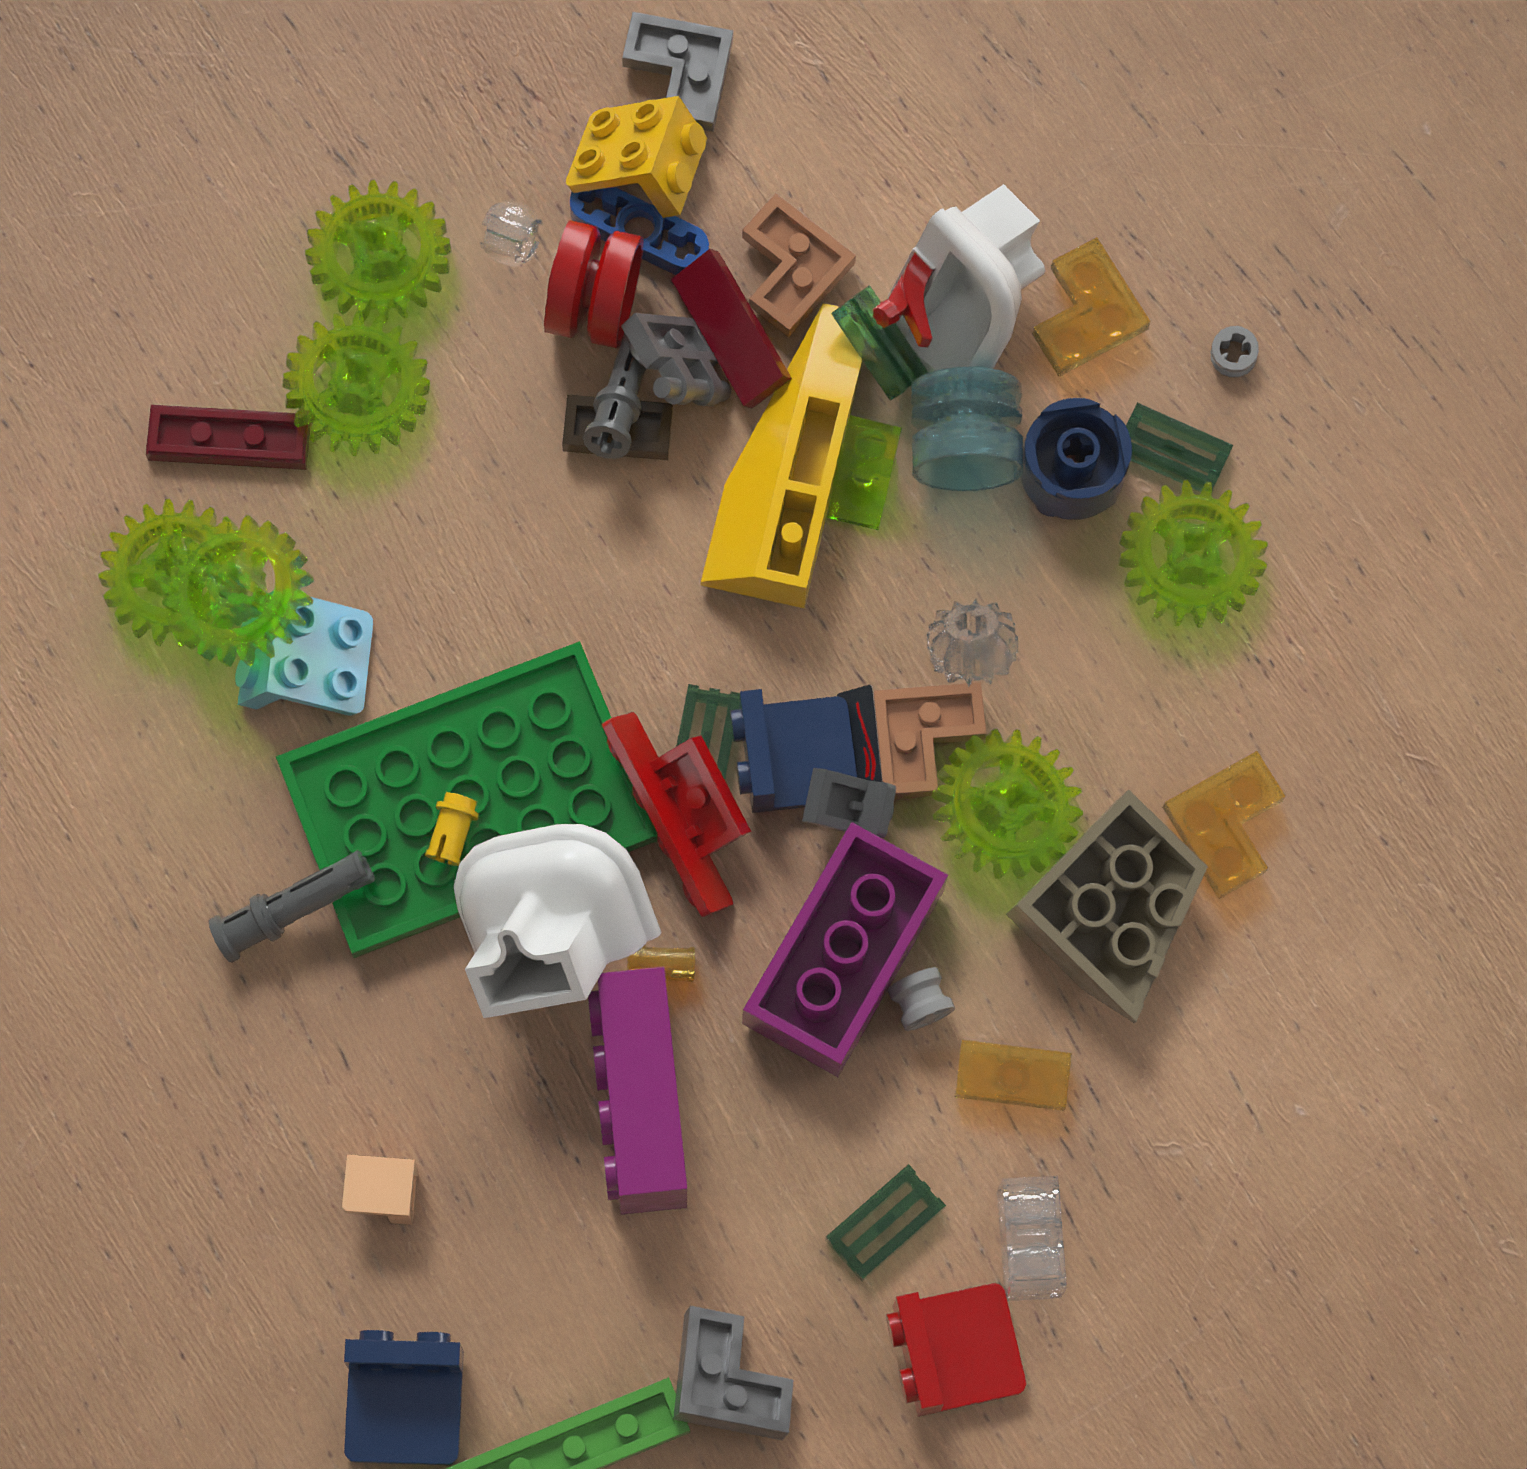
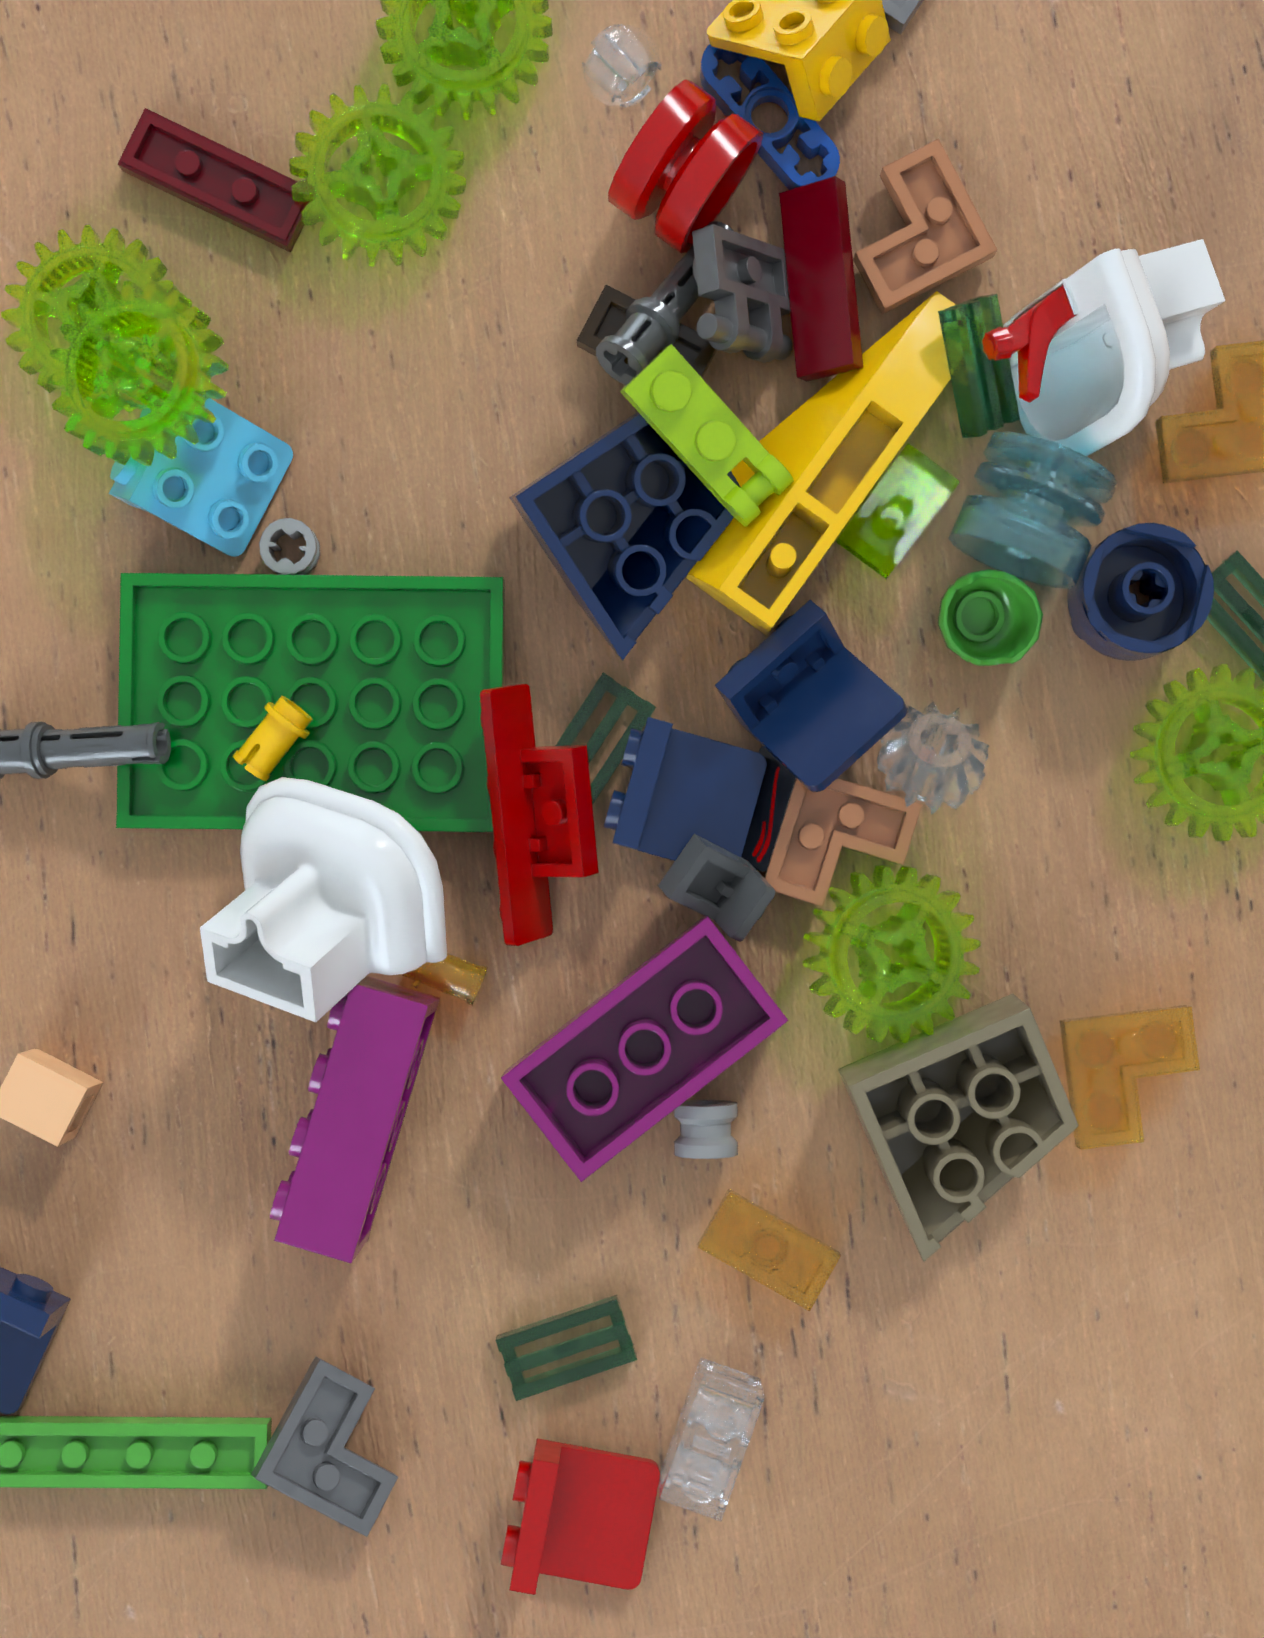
camera: 25 degrees right, 15 degrees up
none -> light grey bush [259,518,321,575]
none -> dark blue wedge [509,412,741,661]
none -> lime plate [620,344,794,527]
none -> dark blue bracket [715,600,907,792]
none -> bright green hair [937,569,1043,666]

